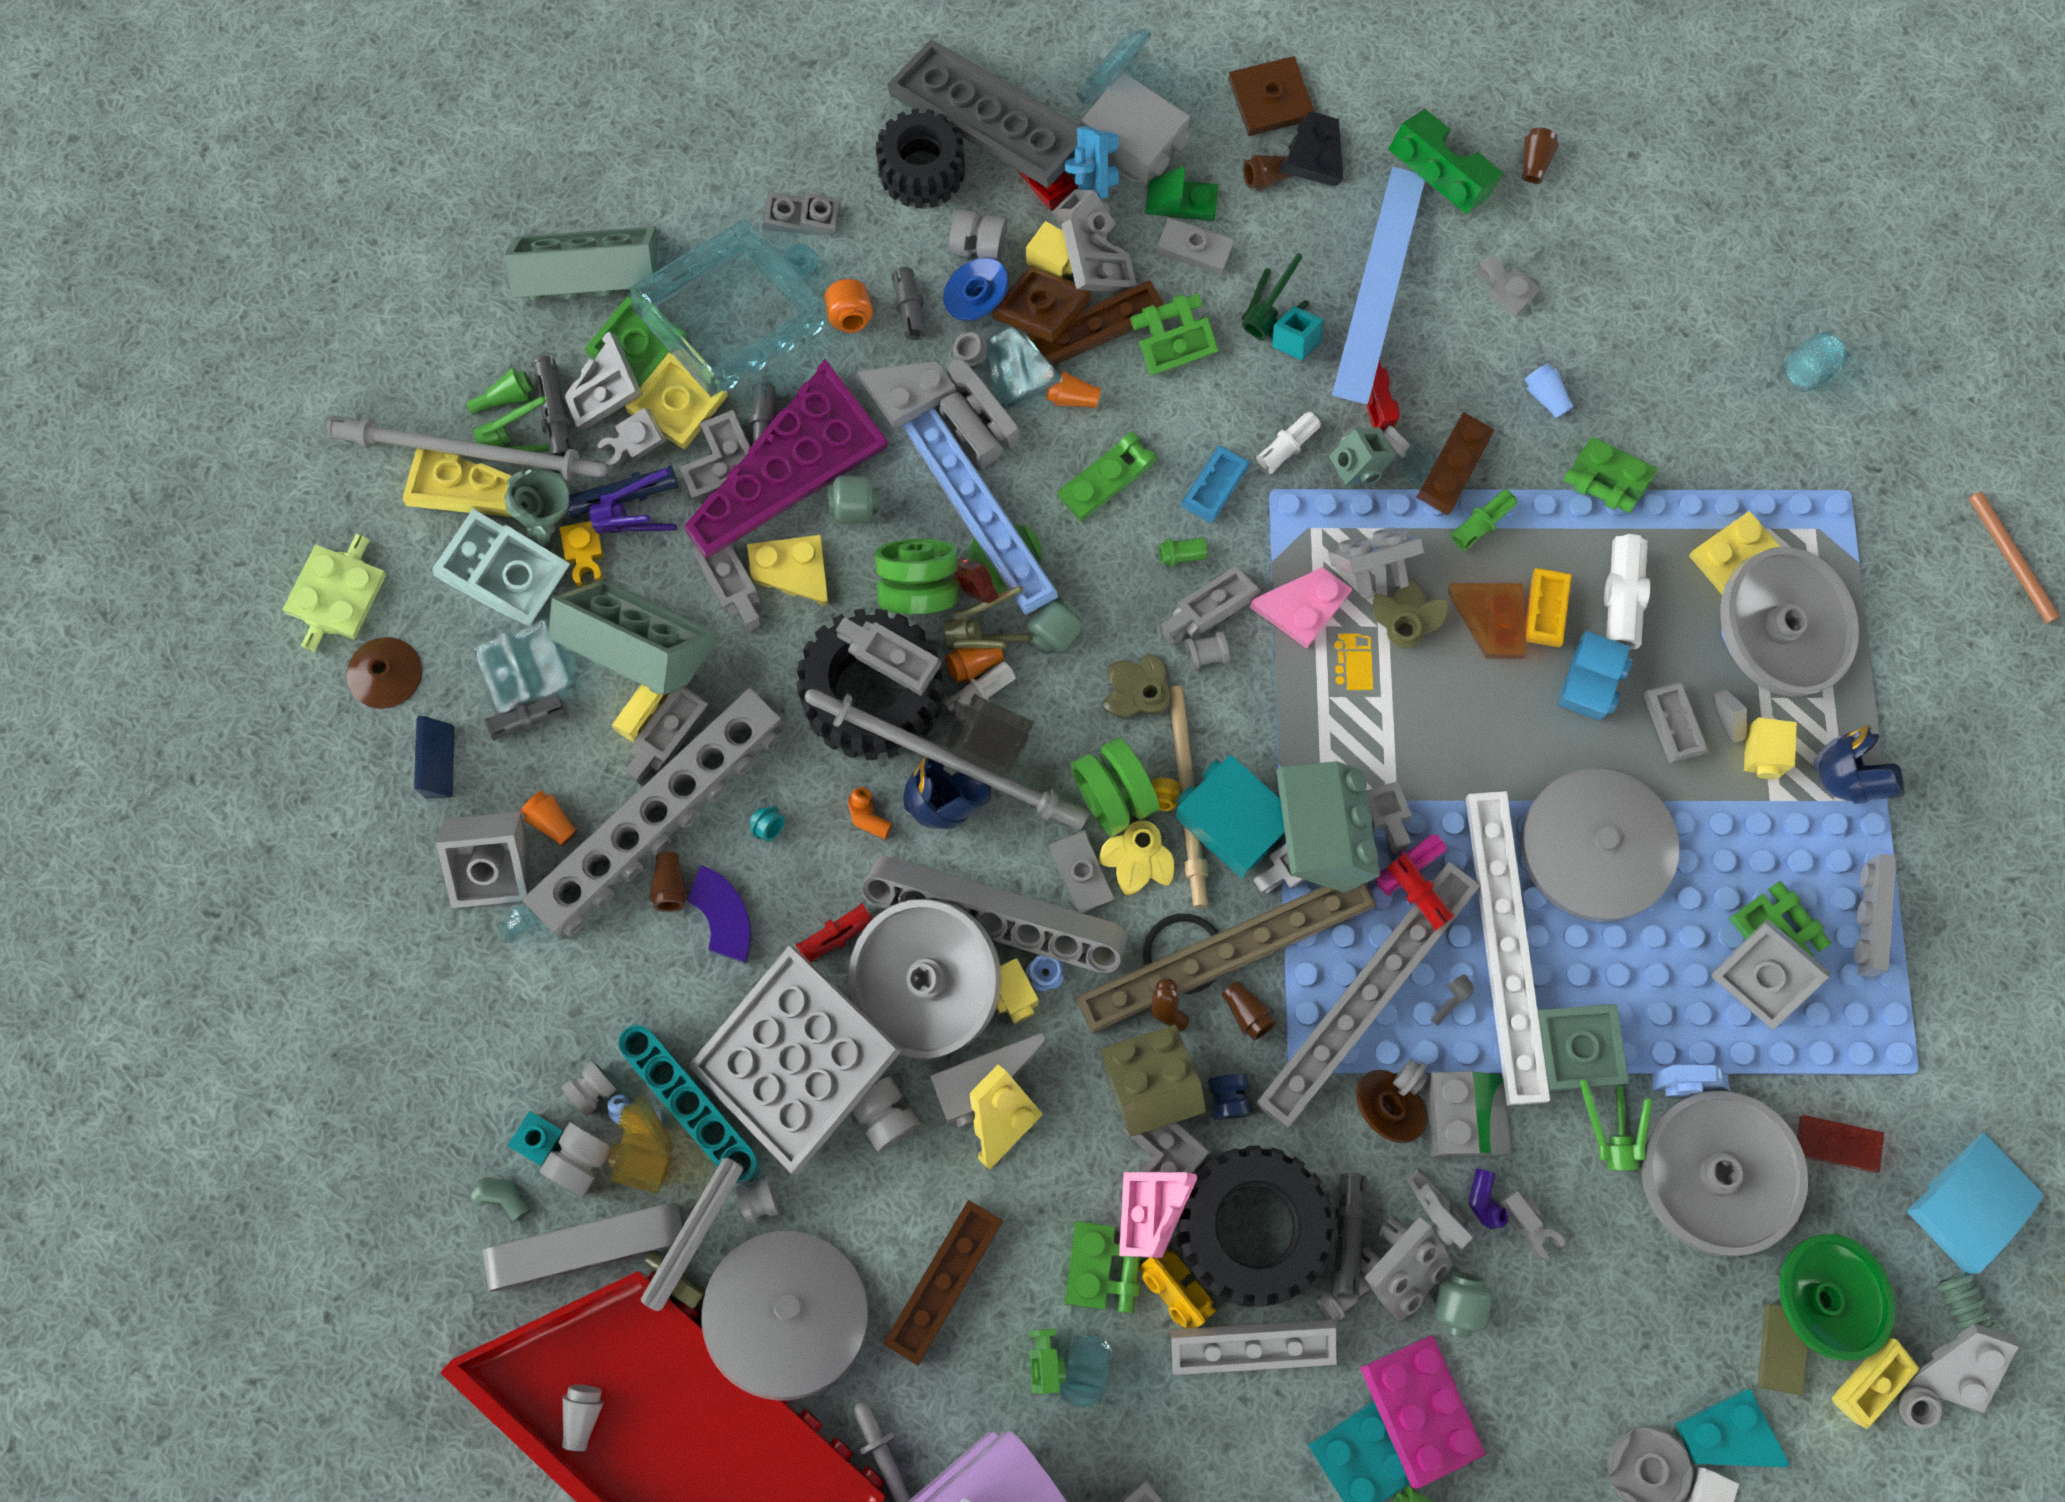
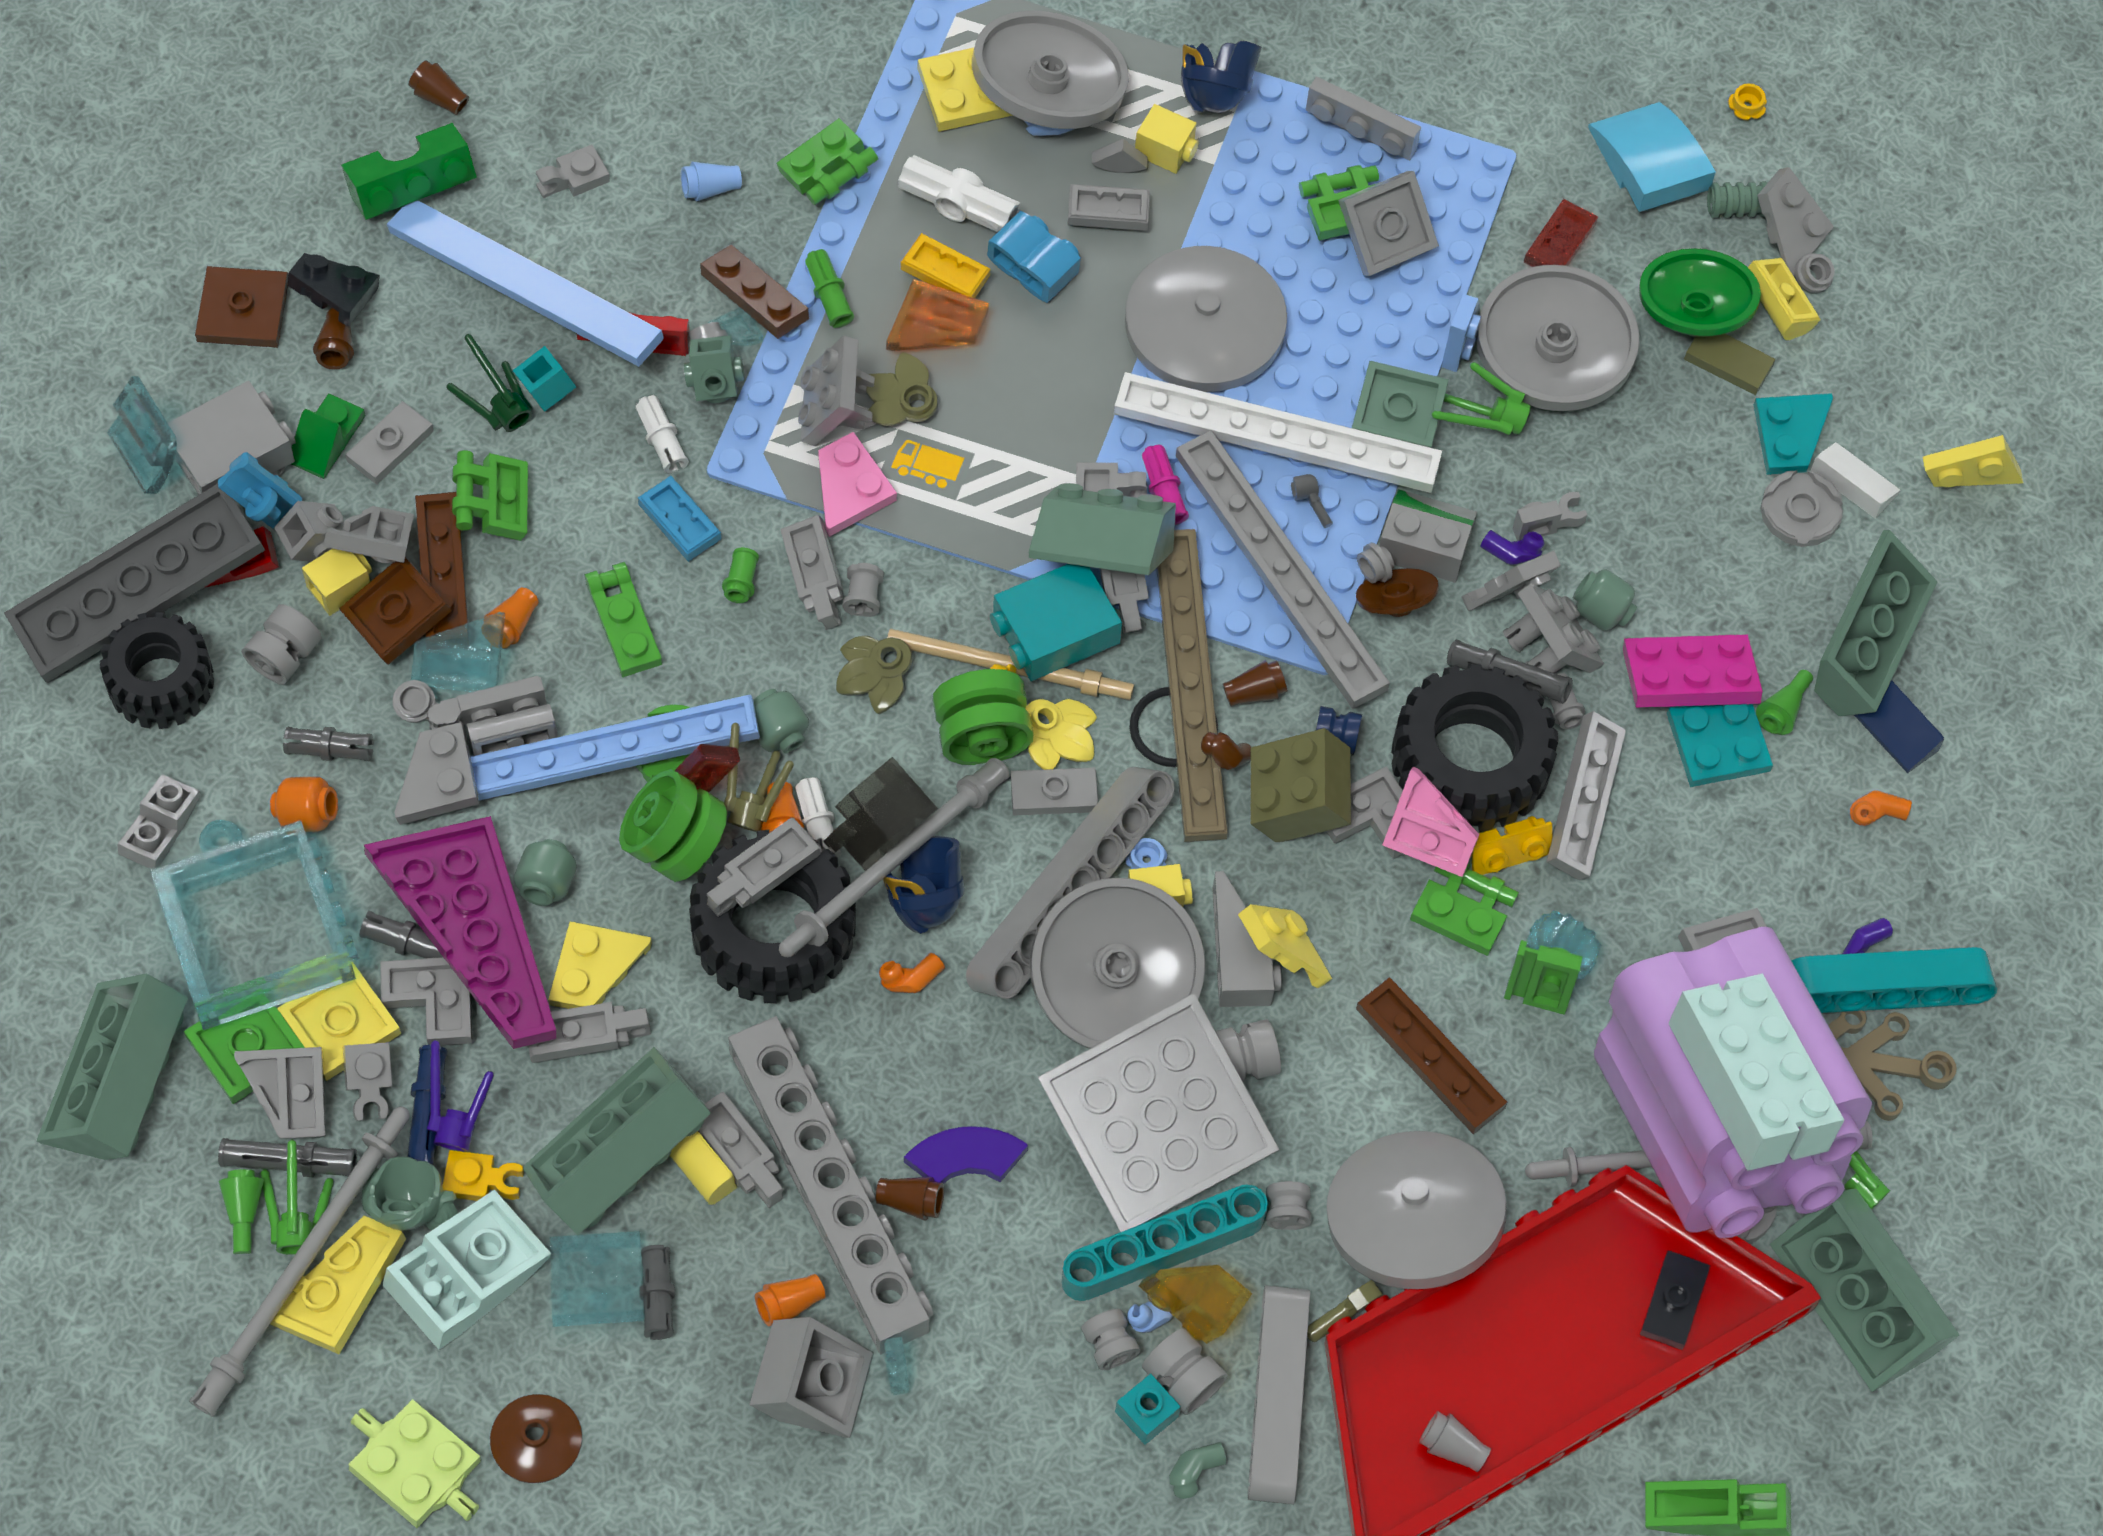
camera: 75 degrees left, 10 degrees down
dark blue slope [414,716,455,799] -> none
light grey axle [641,1157,743,1311] -> none
teal plate [750,805,785,842] -> none
red pin [796,903,873,963] -> none
blue dish [943,258,1009,321] -> none
red pin [1387,853,1455,931] -> none

